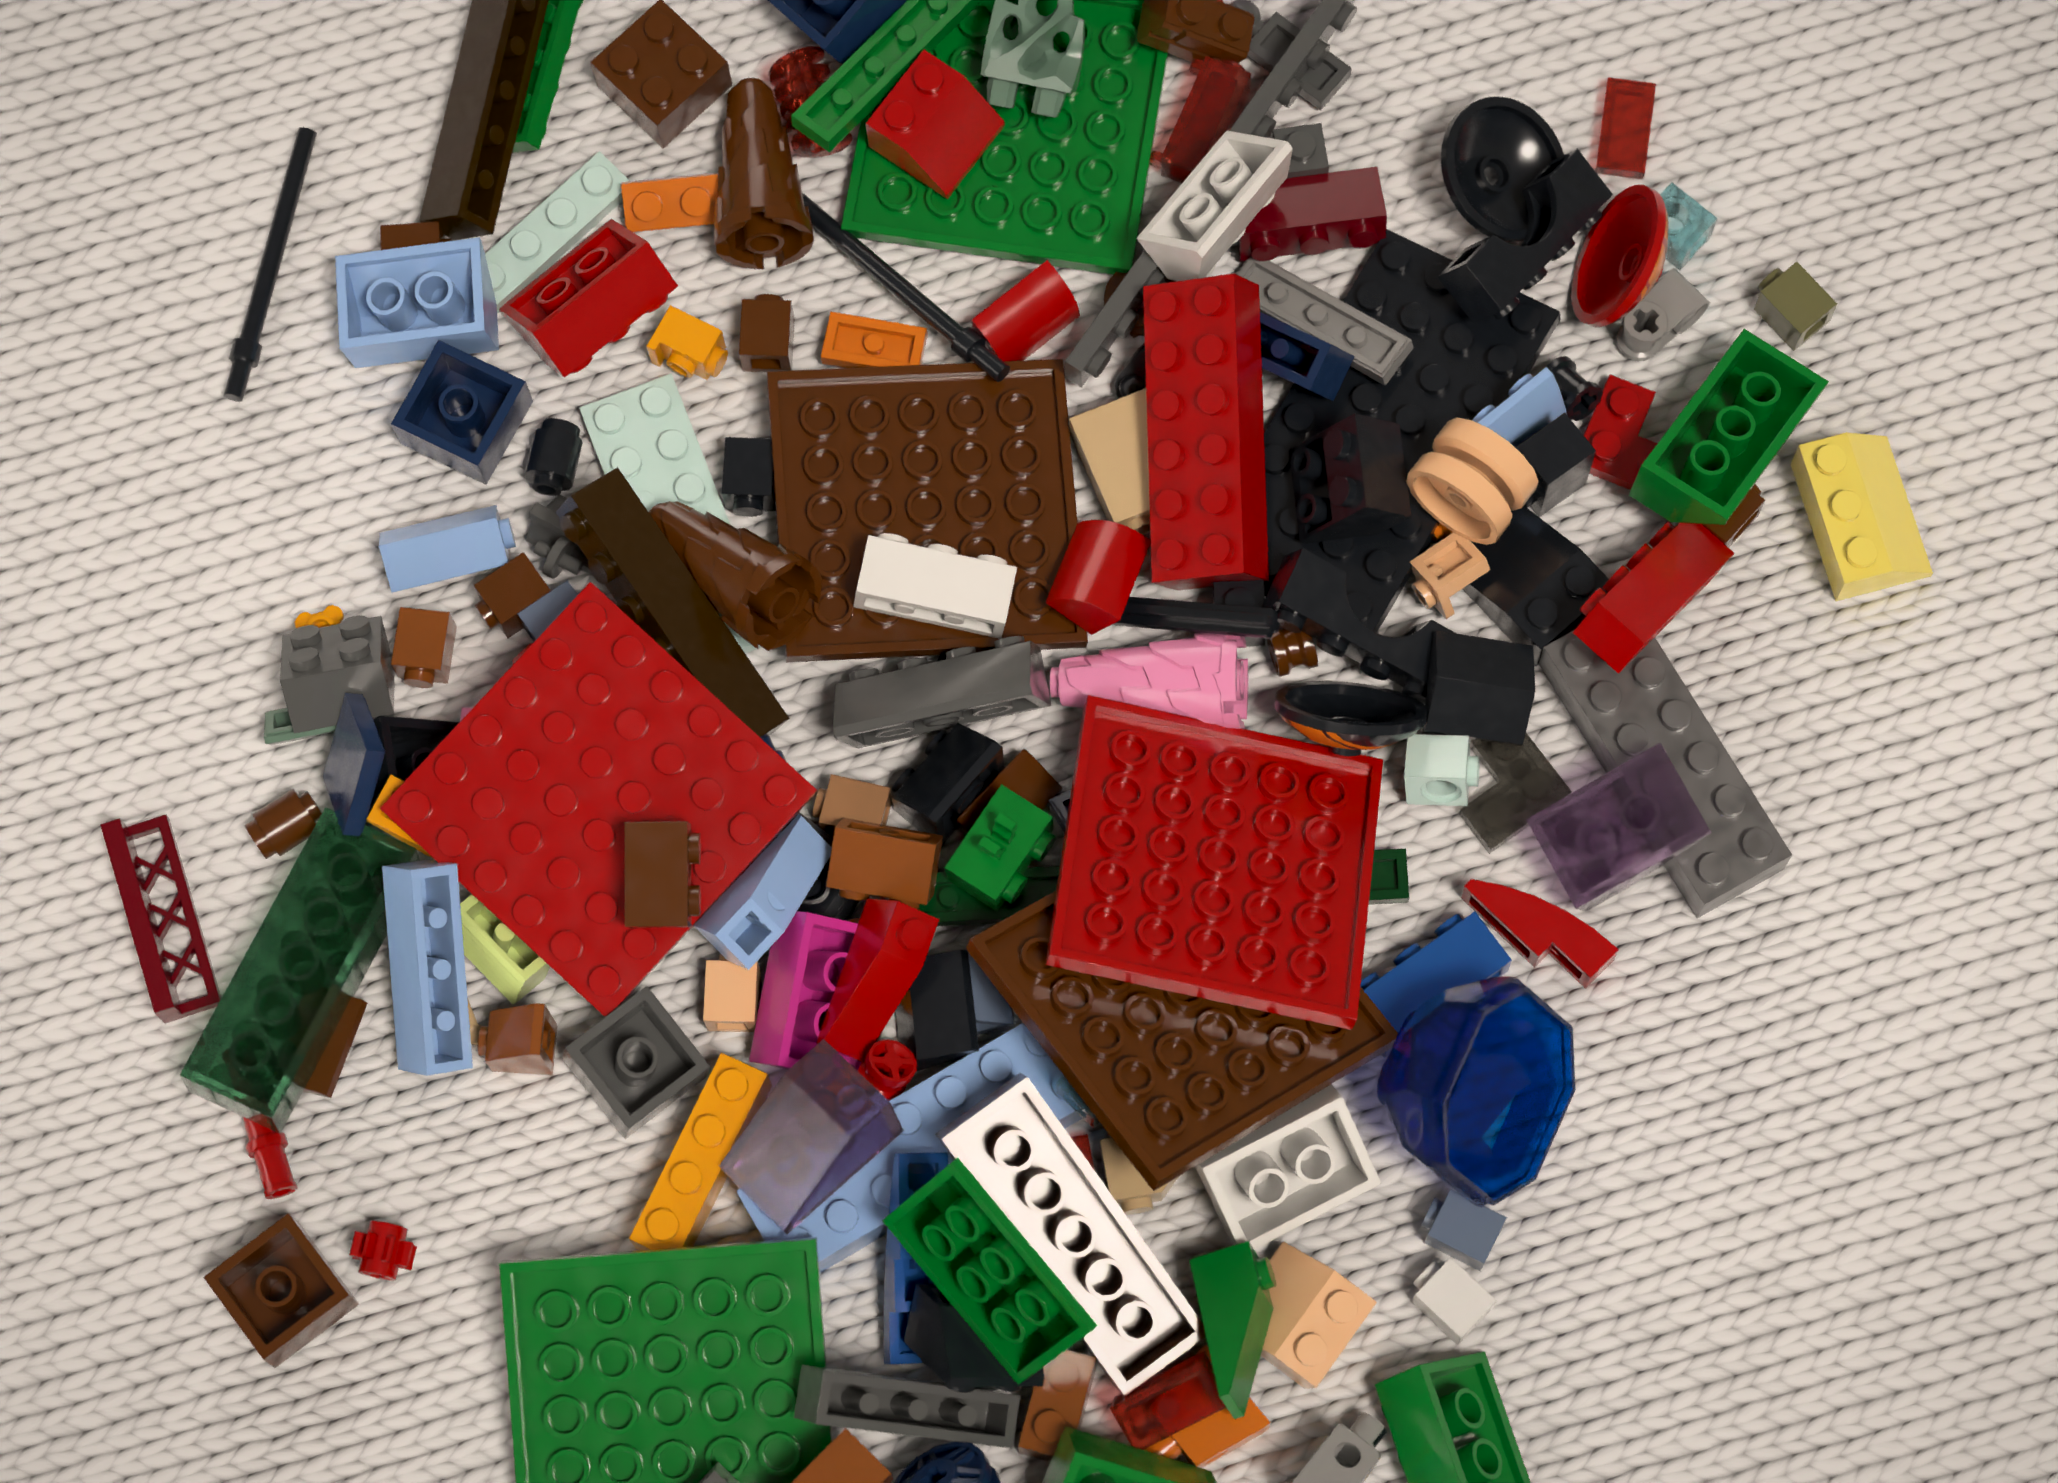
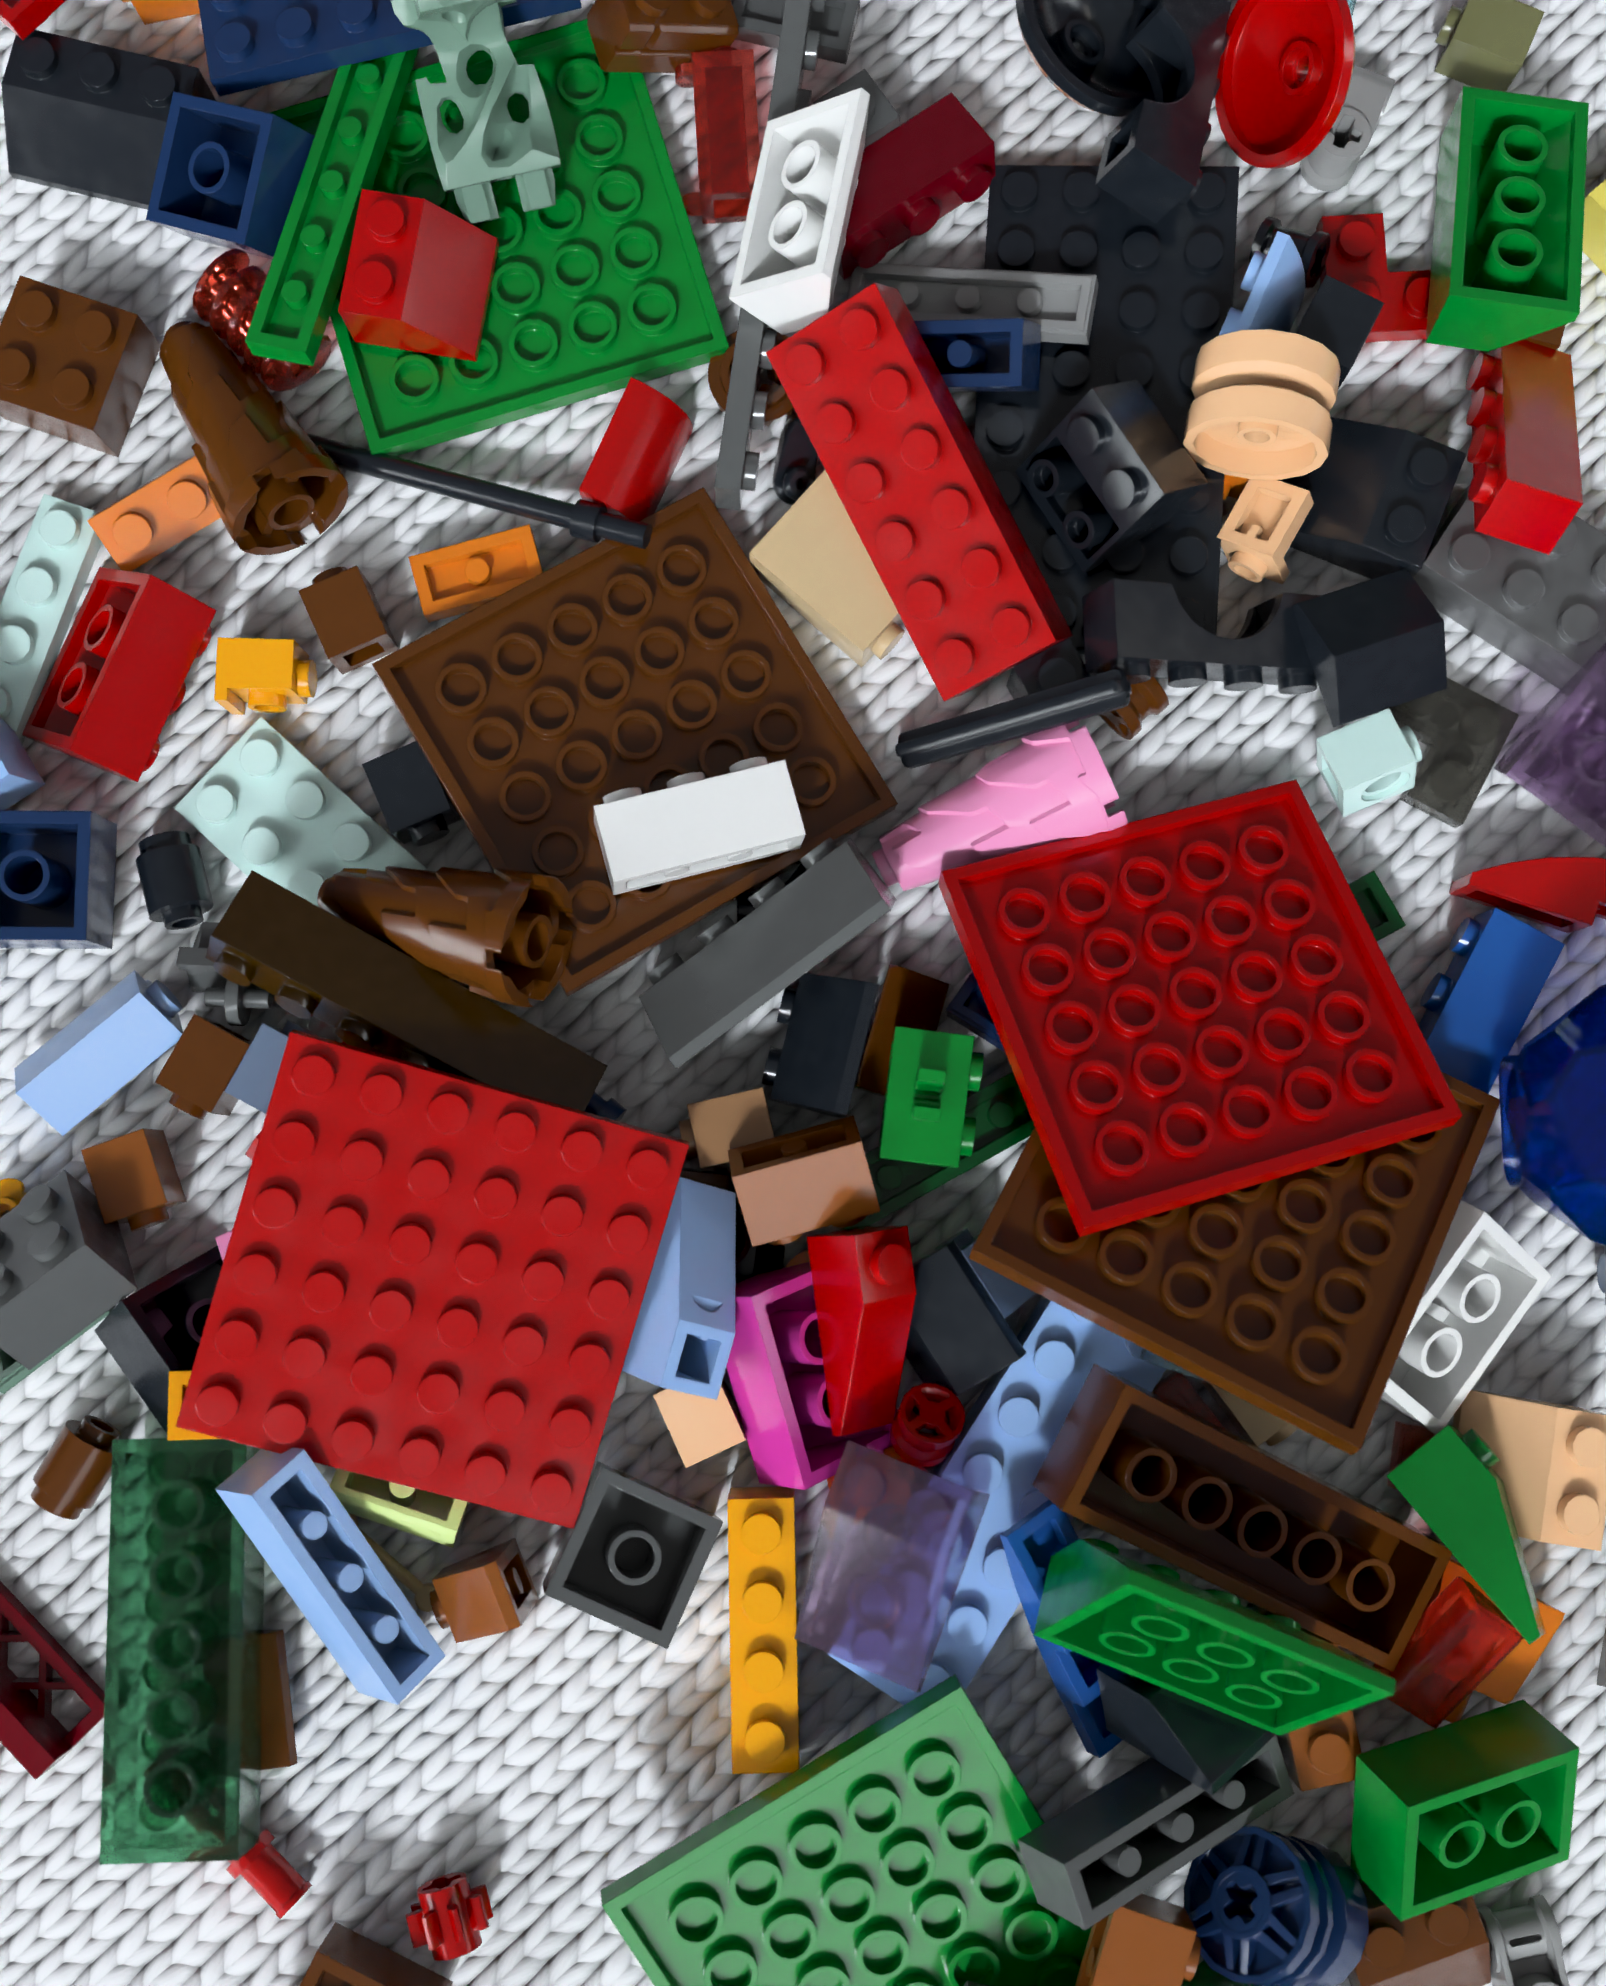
camera: 30 degrees left, 10 degrees up
dark blue tile [323,693,385,836] -> none
reddish brown brick [625,821,701,928] -> none
red brick [1045,520,1151,635] -> none
black dish [1274,681,1428,756] -> none

